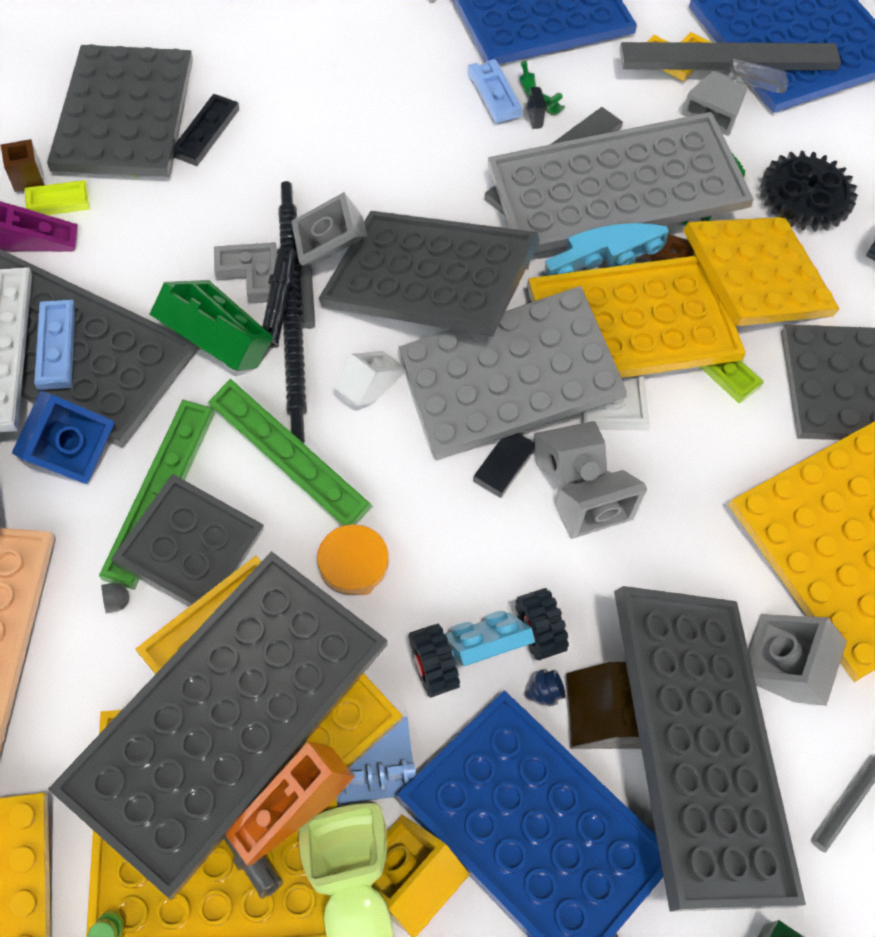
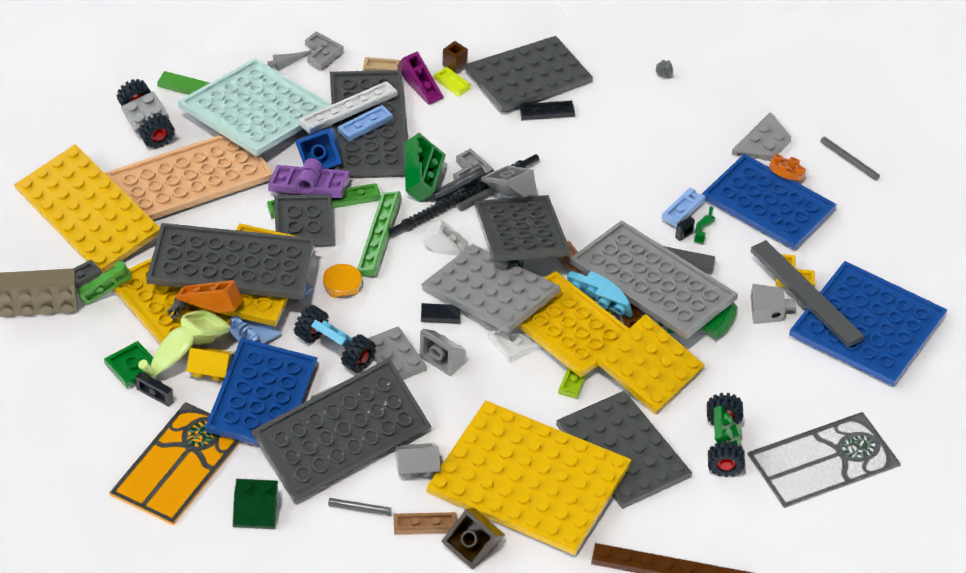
camera: 60 degrees right, 15 degrees down
dark grey hinge [101,583,129,614] -> none
dark blue plate [525,669,566,707] -> none
light grey torso [534,421,607,483] -> none
clear tile [729,58,788,93] -> none
black gear [760,150,858,232] -> none
none -> medium lavender plate [268,158,350,198]
none -> light grey plate [368,326,427,380]

